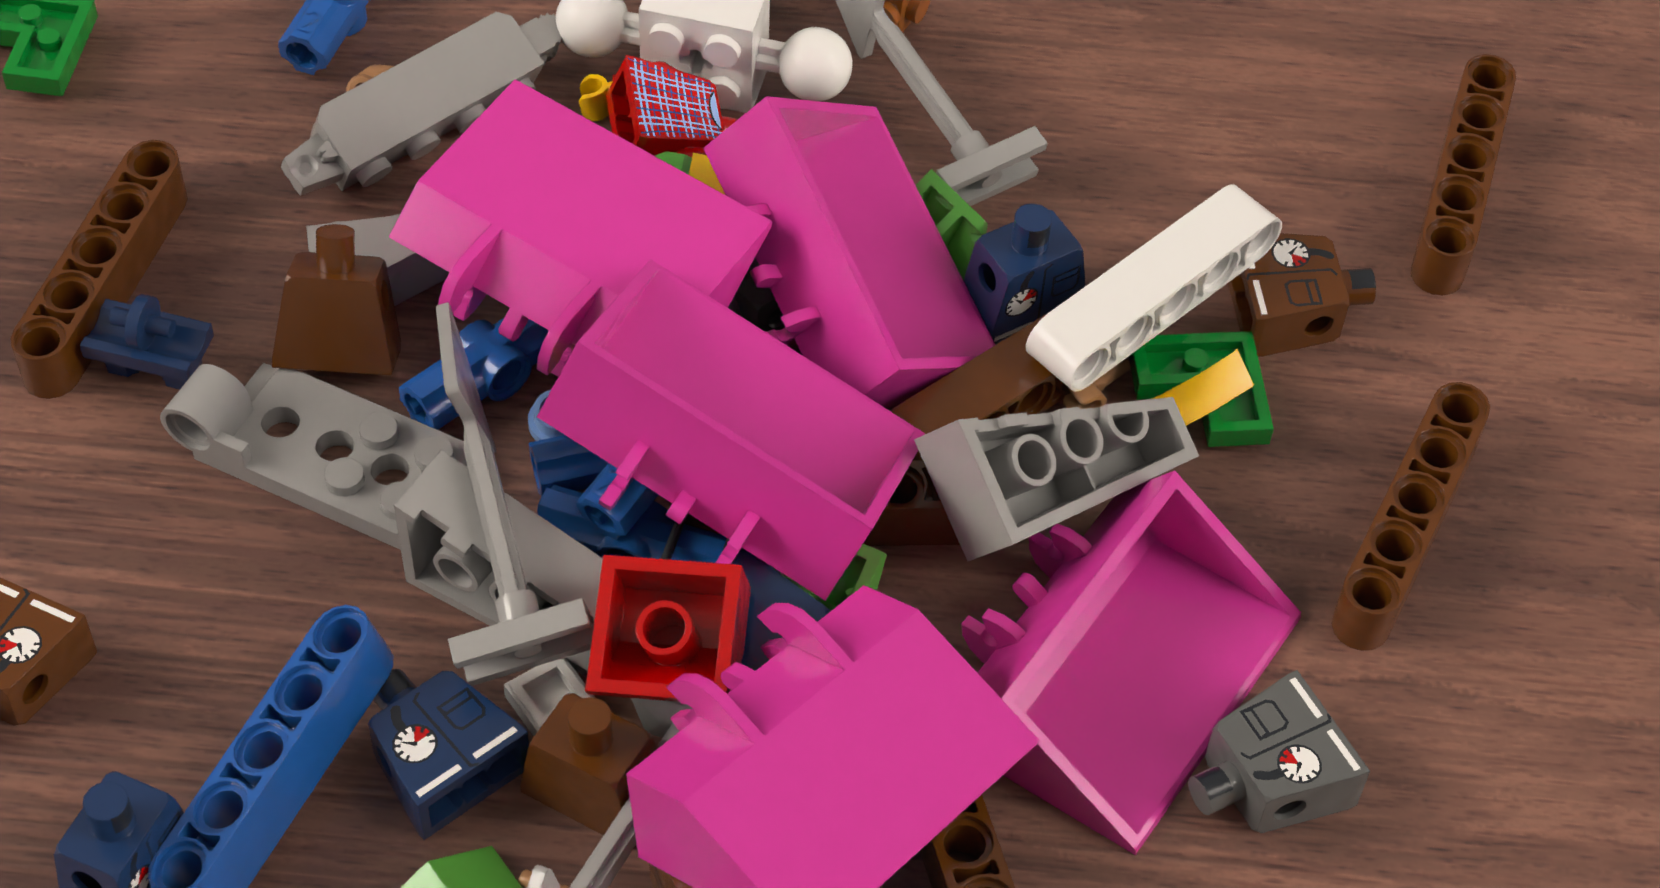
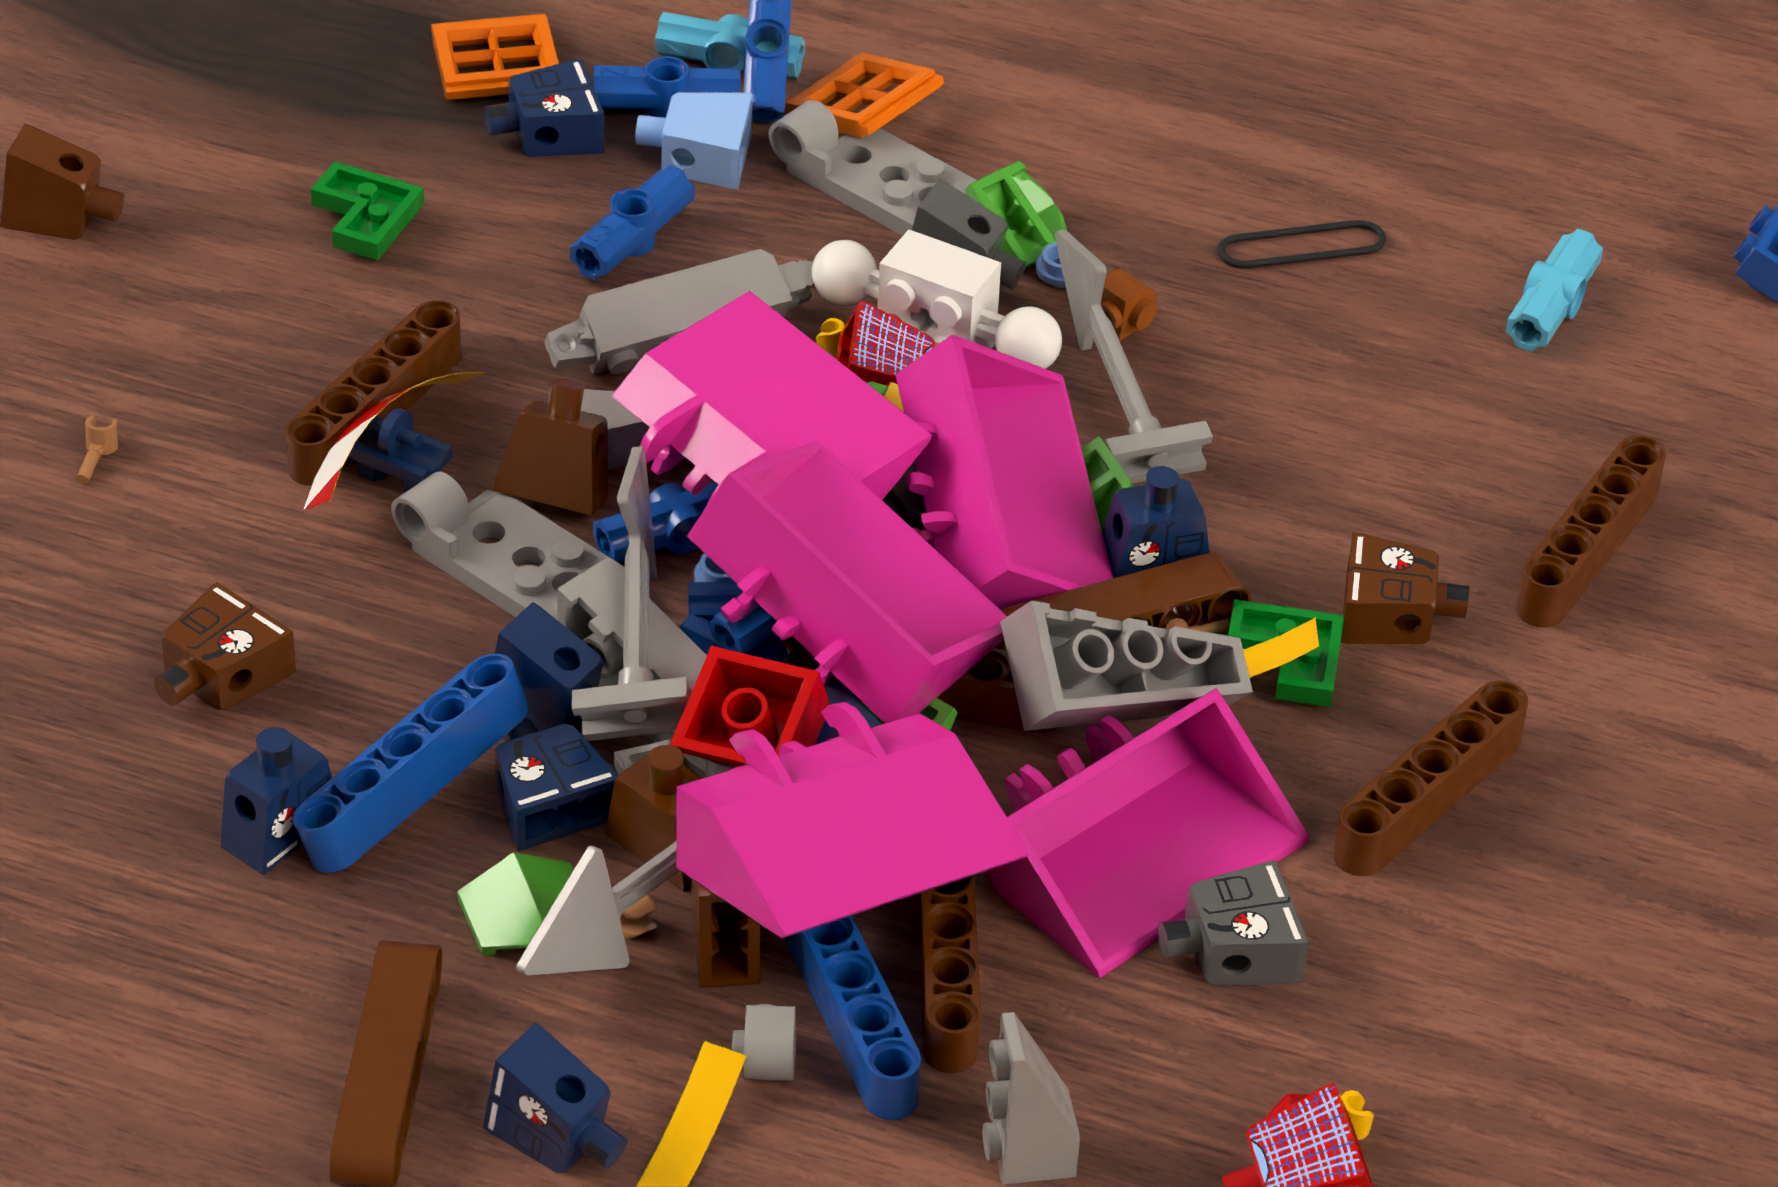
camera: 15 degrees right, 10 degrees down
white beam [1026,184,1282,392] -> none
none -> sticker [304,372,485,511]
none -> dark blue torso [495,602,603,731]

